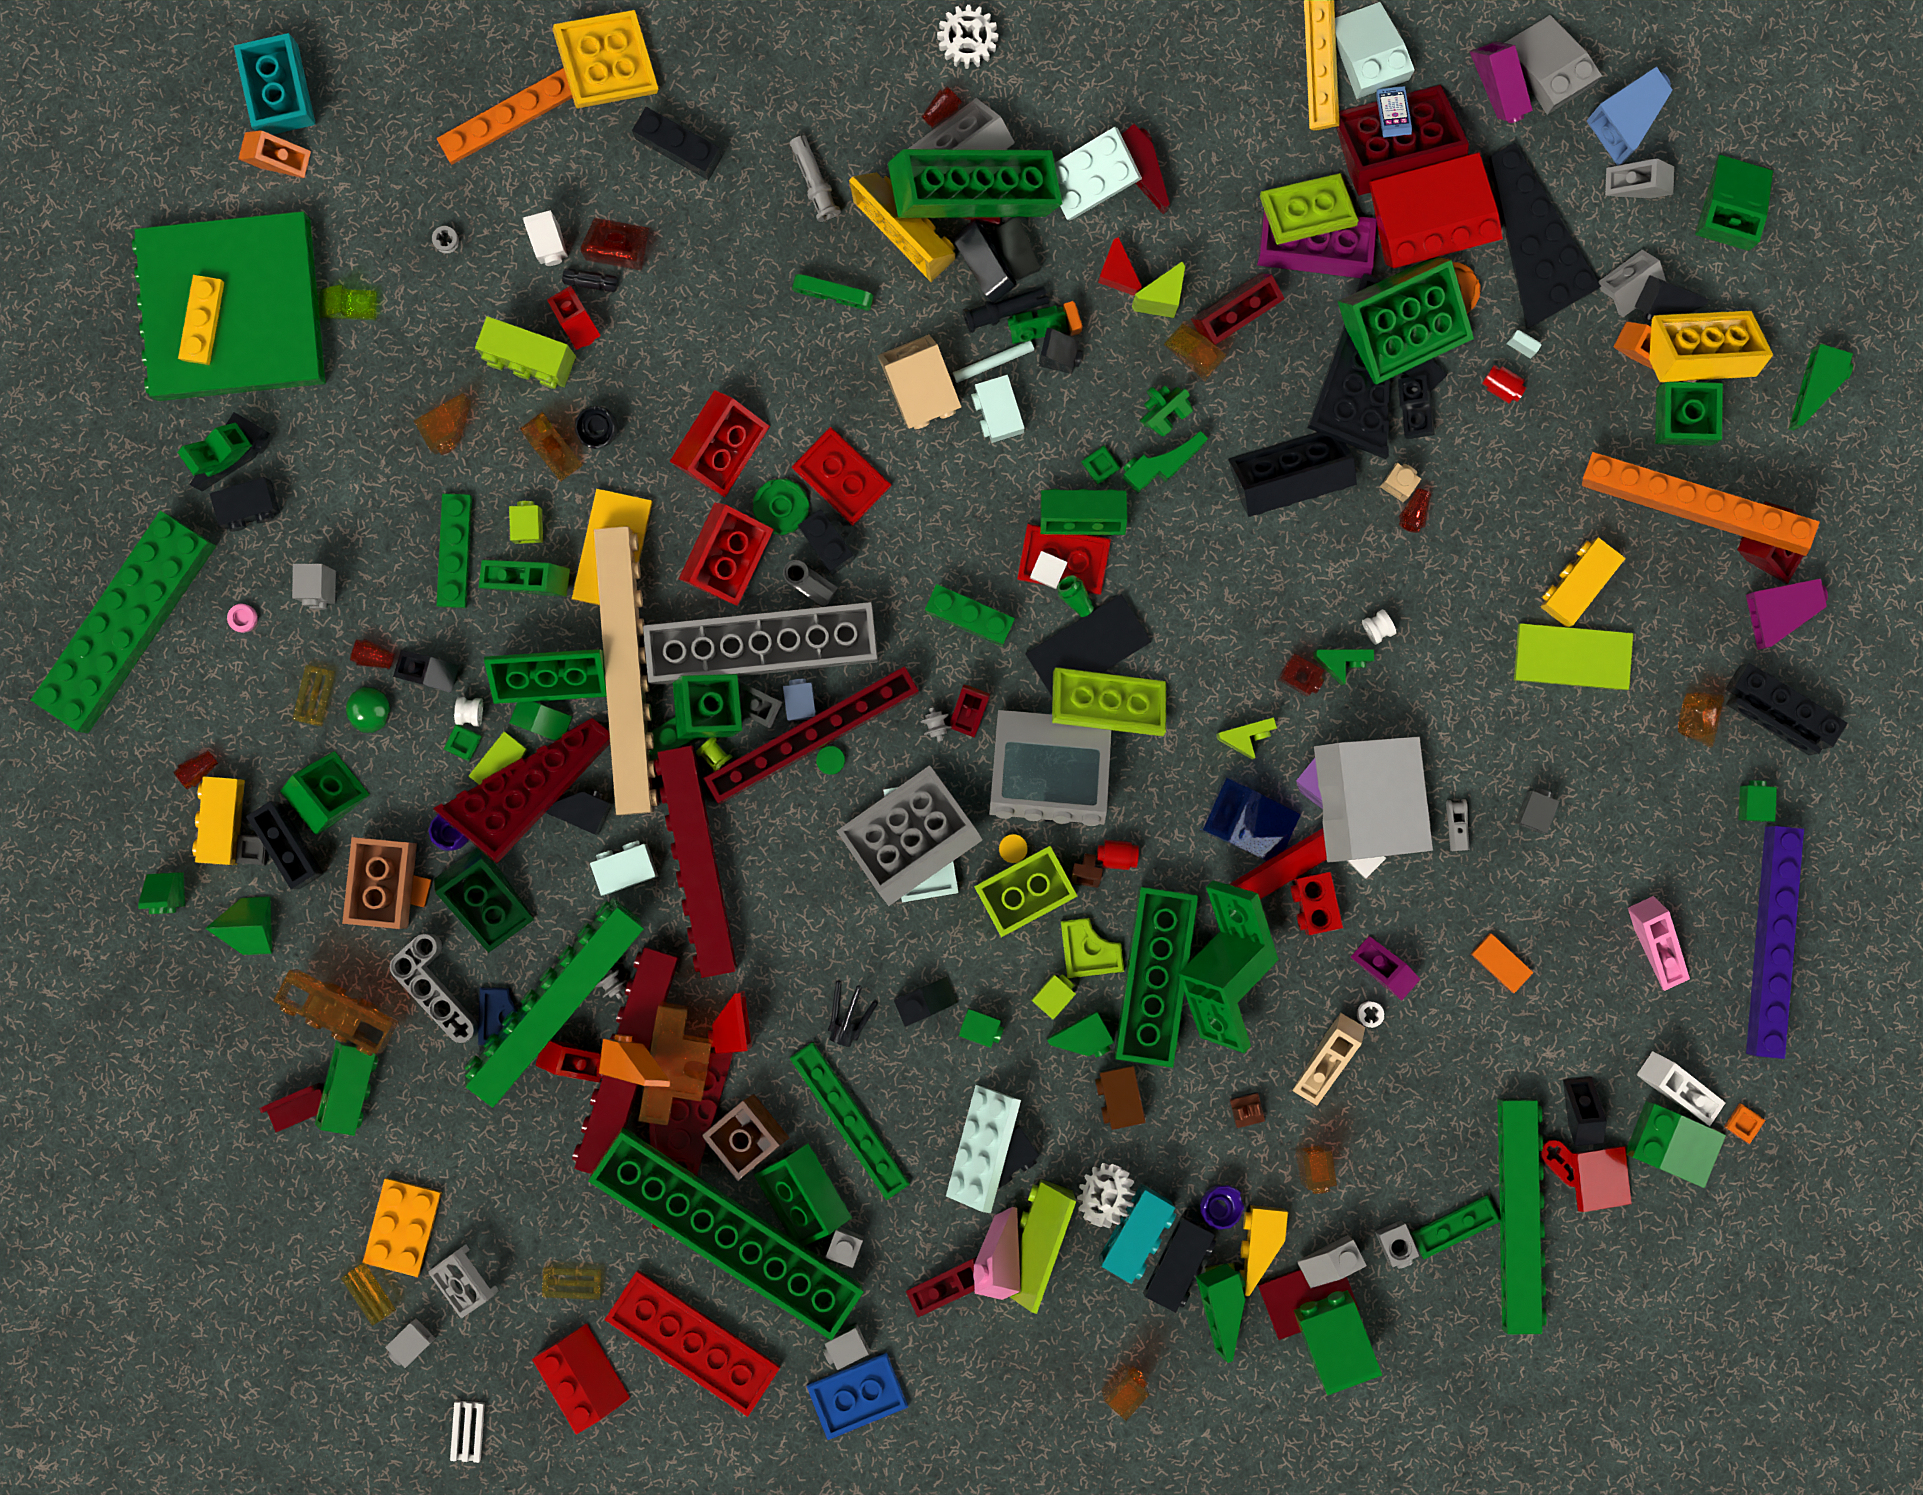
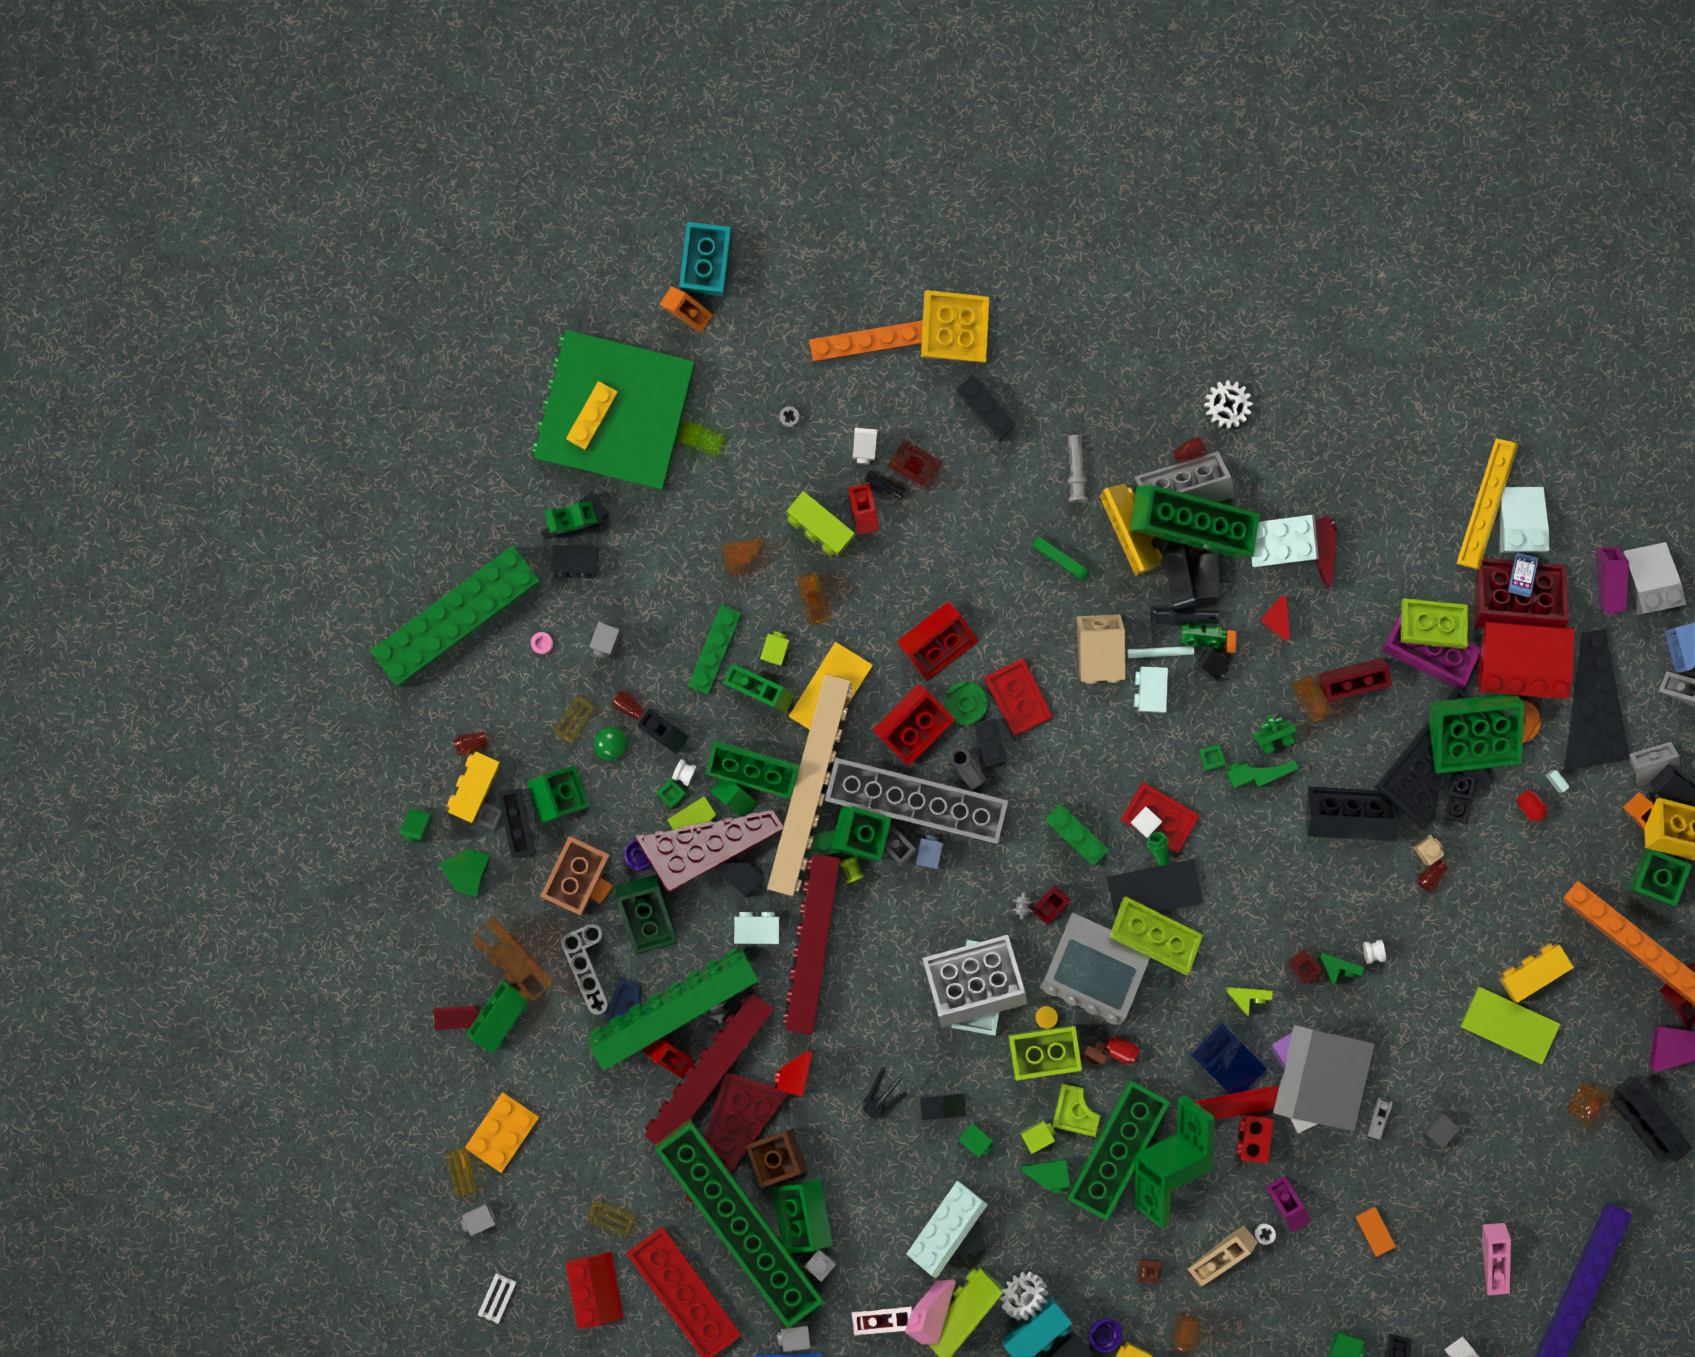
camera: 20 degrees right, 0 degrees up
light grey piece [428,1244,499,1318] -> none
black hair [575,405,618,449] -> none
orange slope [599,1034,670,1087] -> none
clear orange piece [639,1001,713,1125] -> none
dark red brick [704,666,919,804] -> none
green tile [789,1042,910,1201] -> none
green tile [816,746,845,775] -> none
green brick [1040,489,1127,535] -> none
reddish brown brick [1095,1064,1146,1130] -> none
lime slope [1132,262,1185,318] -> none
green brick [1738,780,1777,822] -> none

